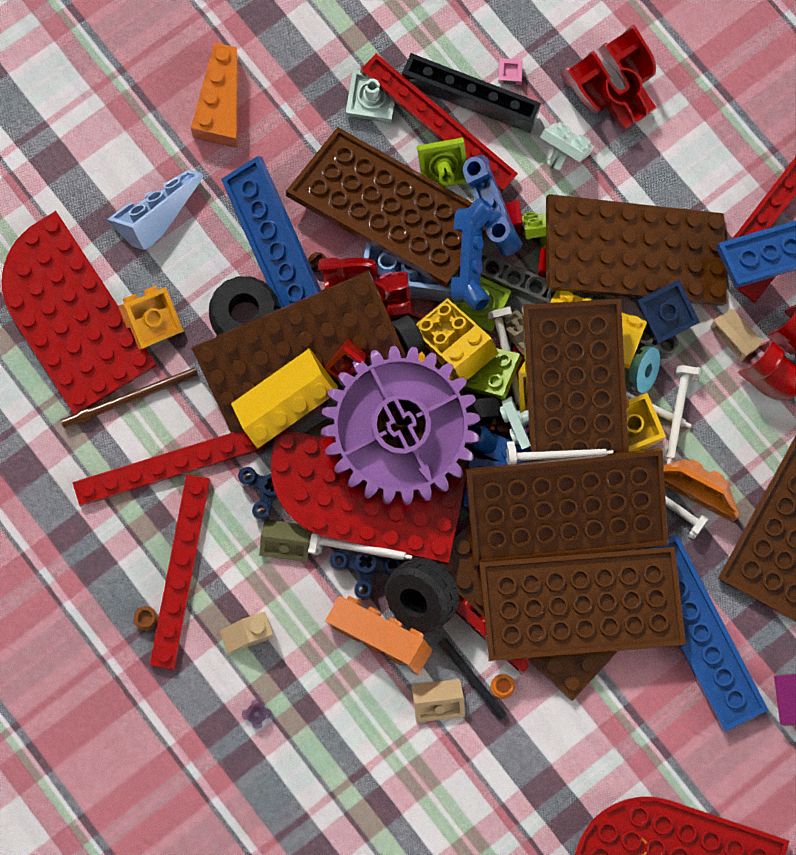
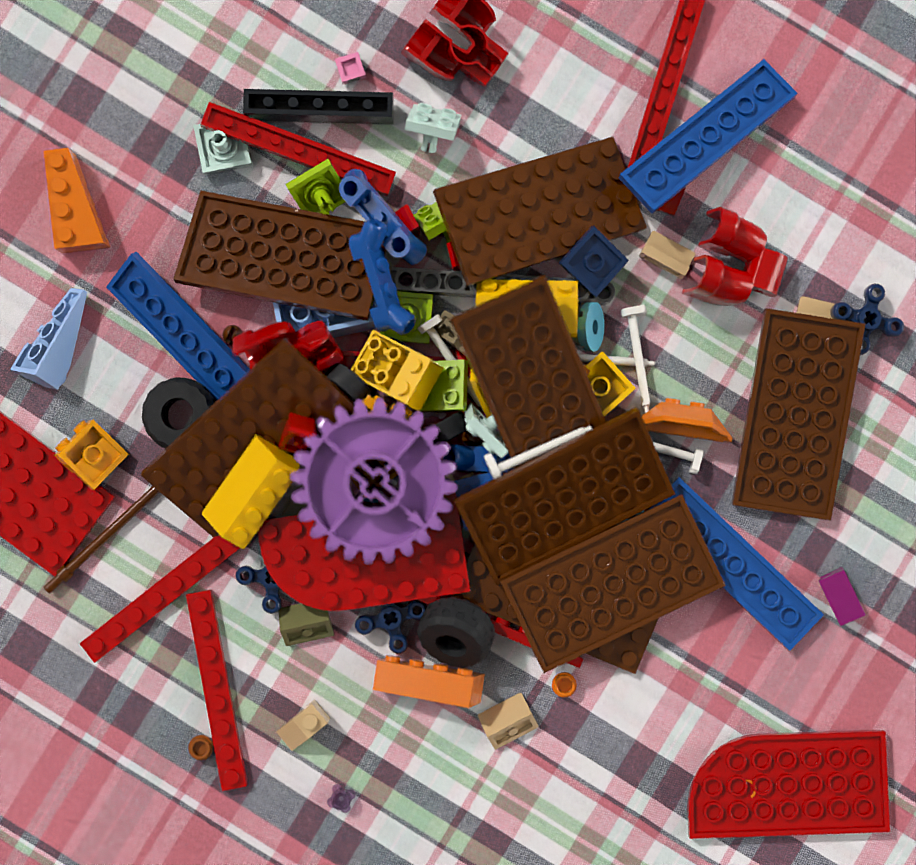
camera: 15 degrees left, 10 degrees up
white piece [308,533,413,561] -> none
black bar [438,638,508,720] -> none

